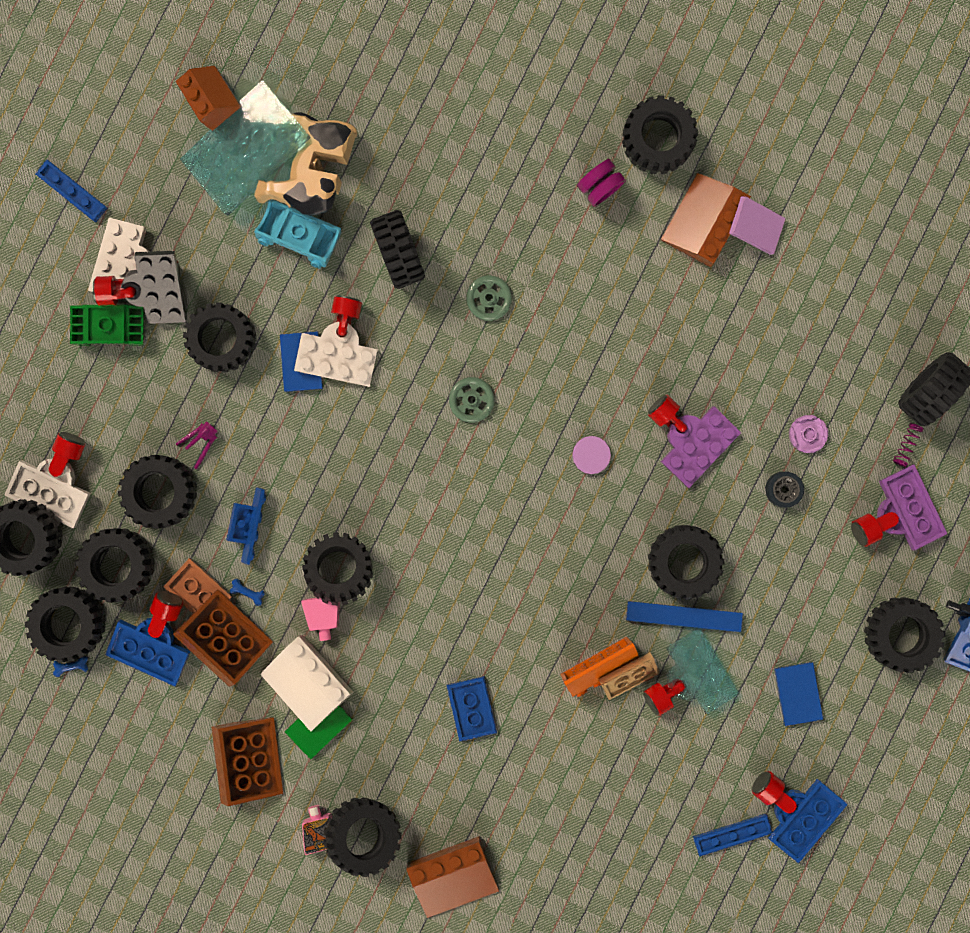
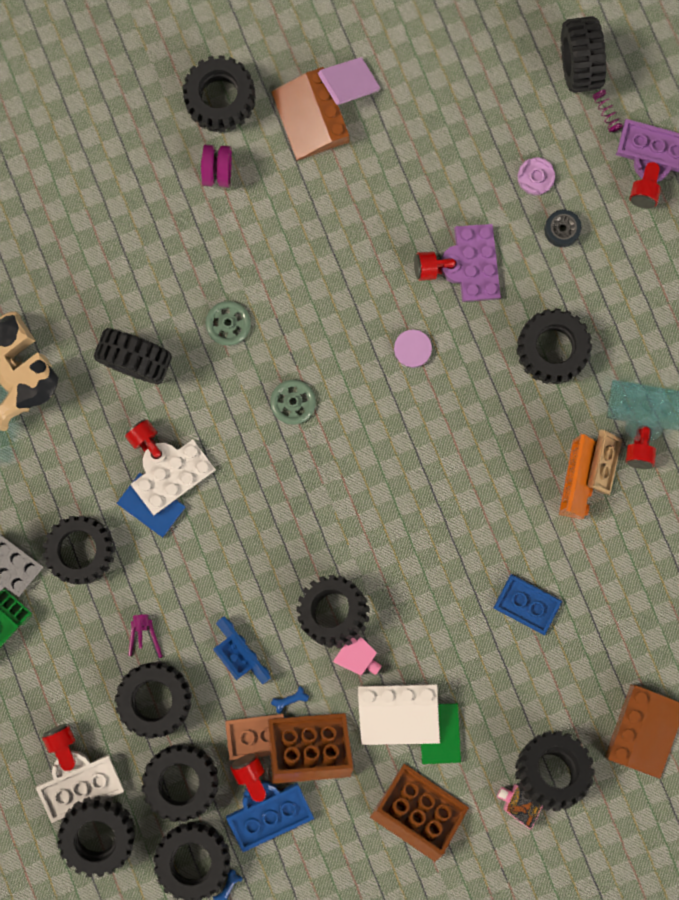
camera: 50 degrees left, 5 degrees down
medium azure piece [254,199,341,269] -> none
blue tile [626,601,743,632] -> none

